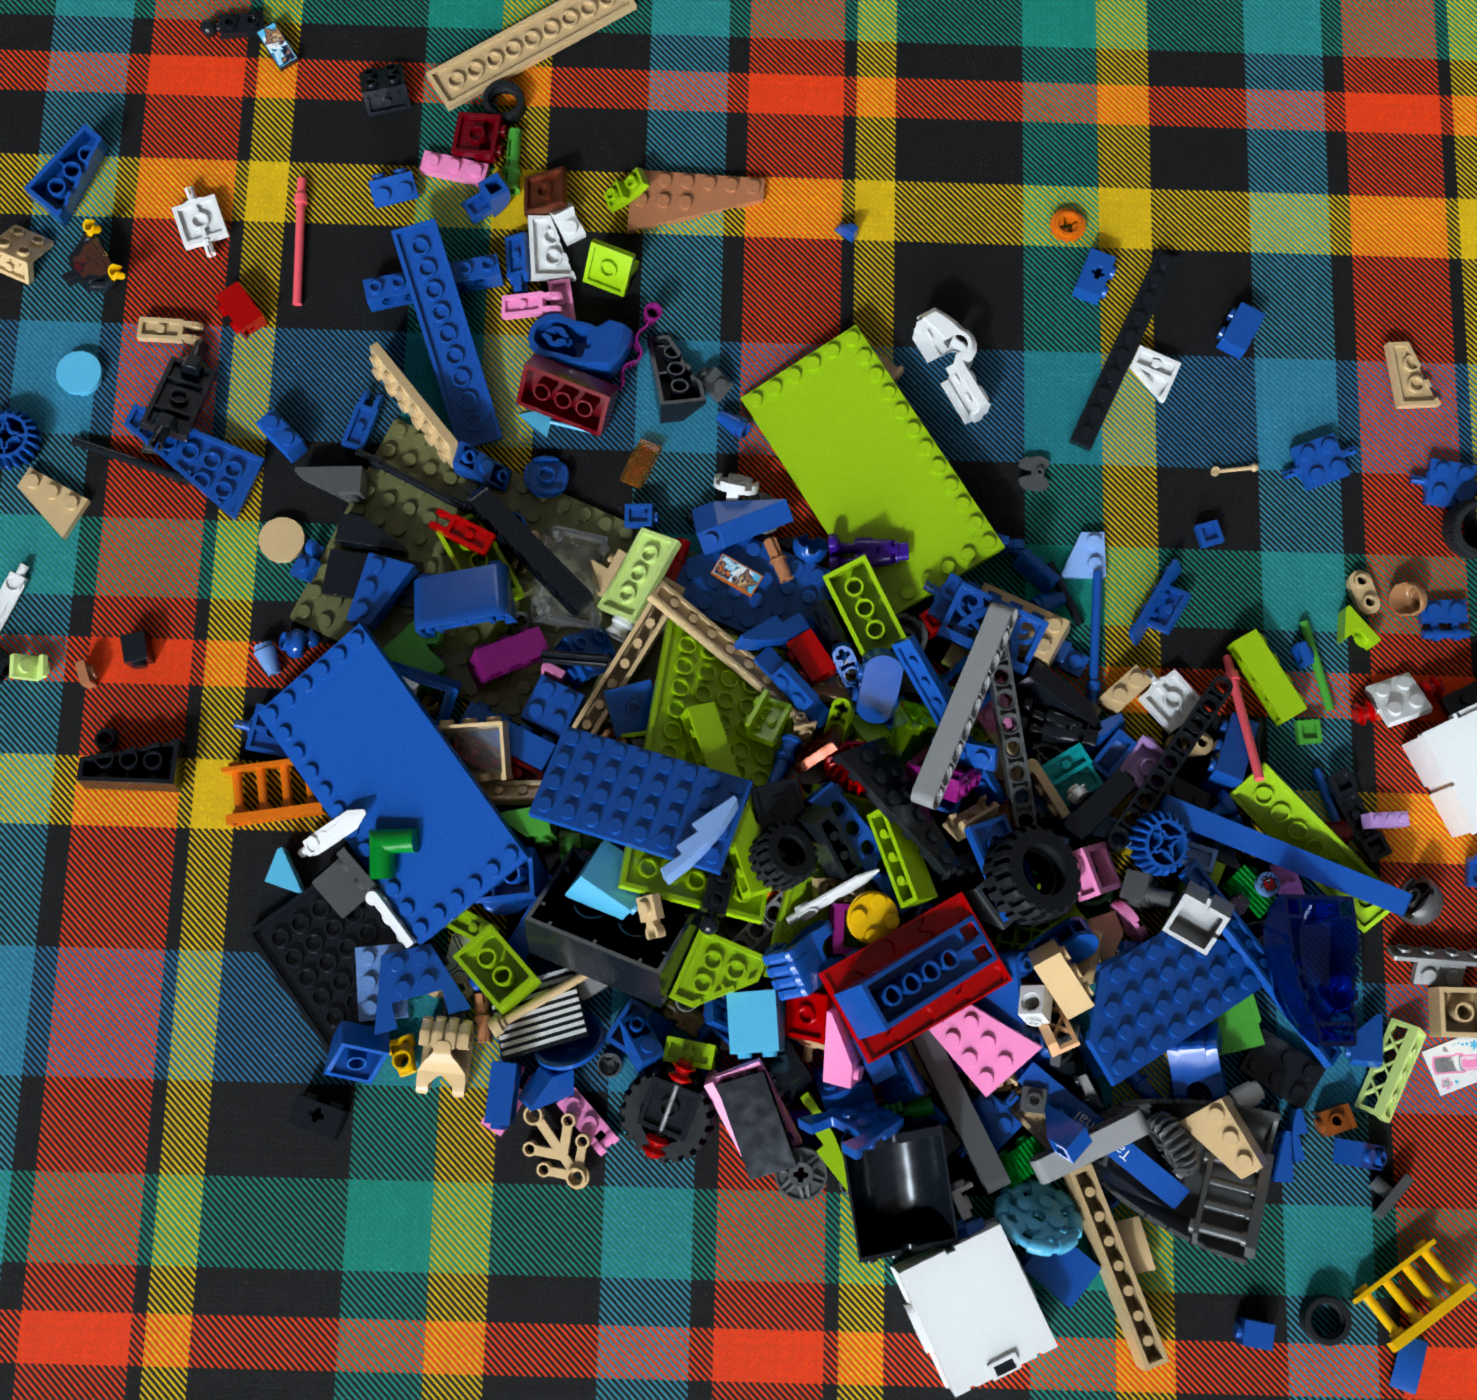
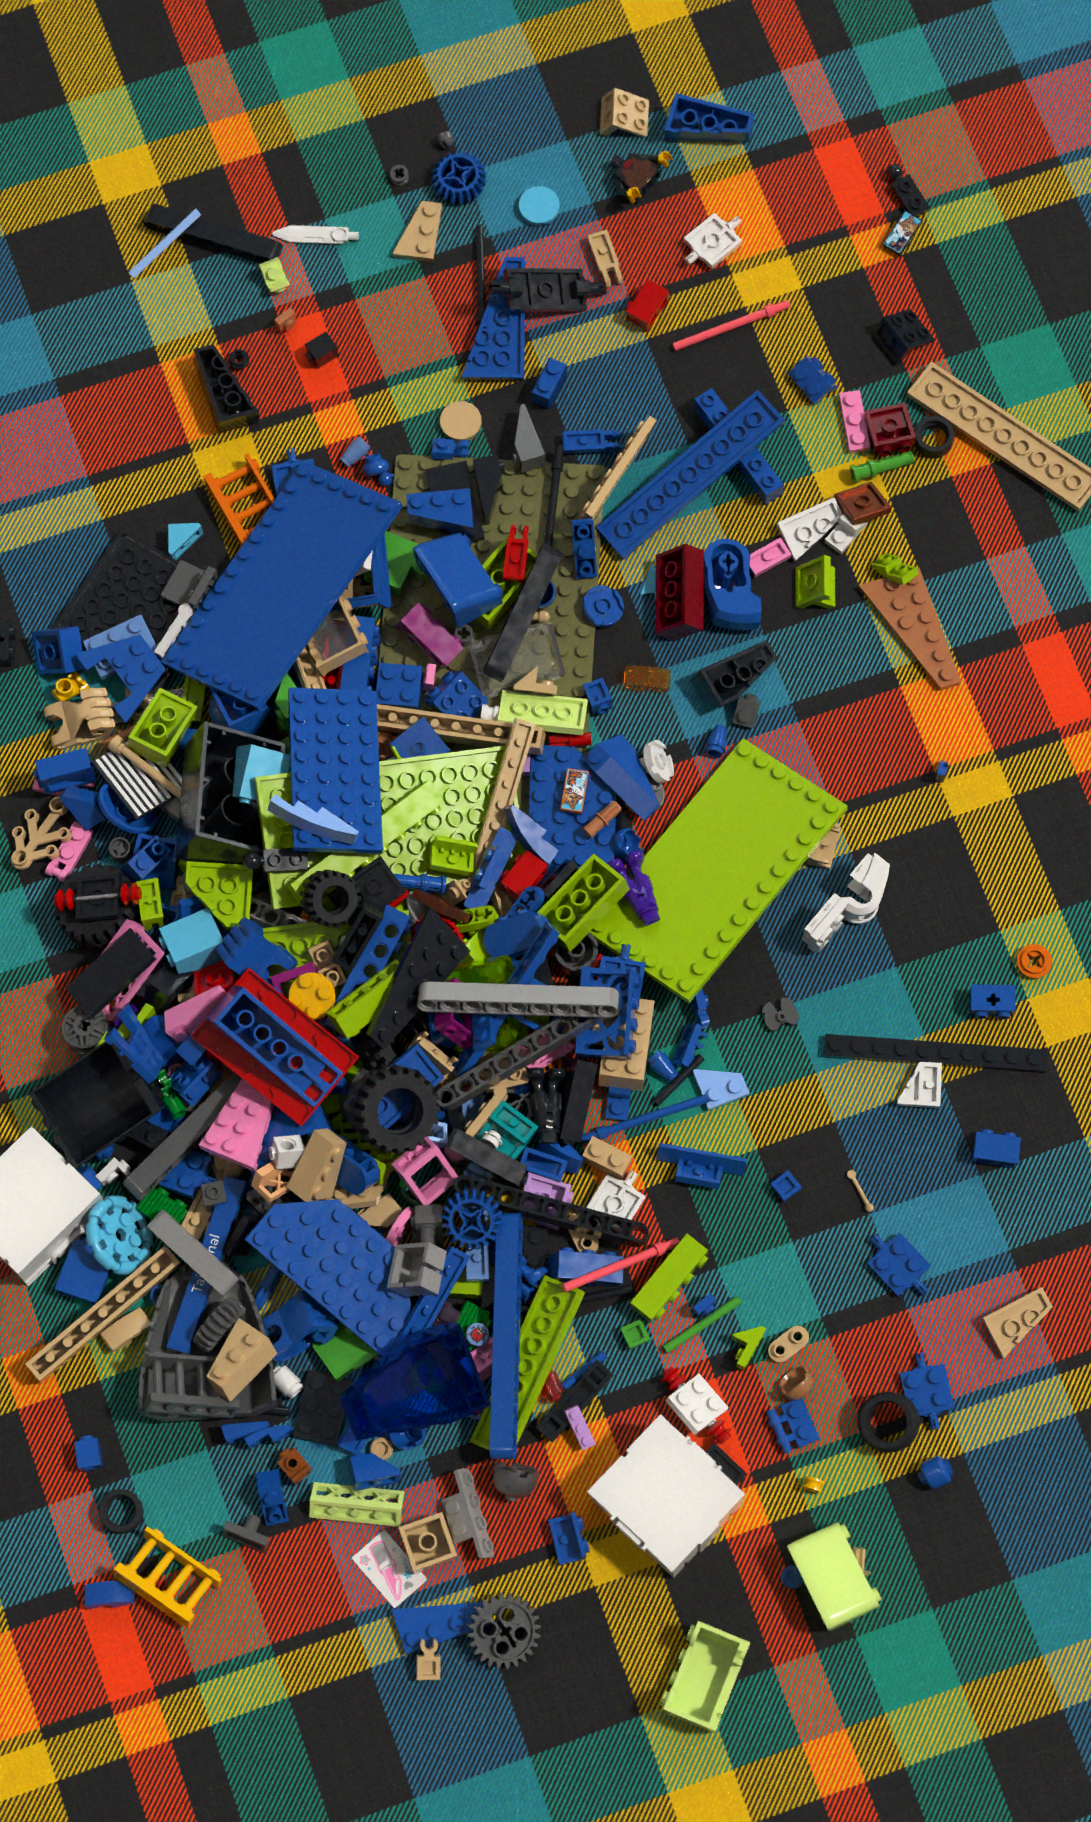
camera: 75 degrees right, 5 degrees down
white piece [298,809,366,858] -> none
green brick [369,828,419,879] -> none
blue brick [461,172,511,224] -> none
bright pink hinge [501,291,563,320] -> none
blue hinge [504,231,531,294] -> none
black axle [541,650,611,668] -> none
magenta flag [619,302,662,391] -> none
tan plate [636,893,666,940] -> none
white piece [785,868,880,926] -> none
blue slope [1045,1104,1093,1164] -> none

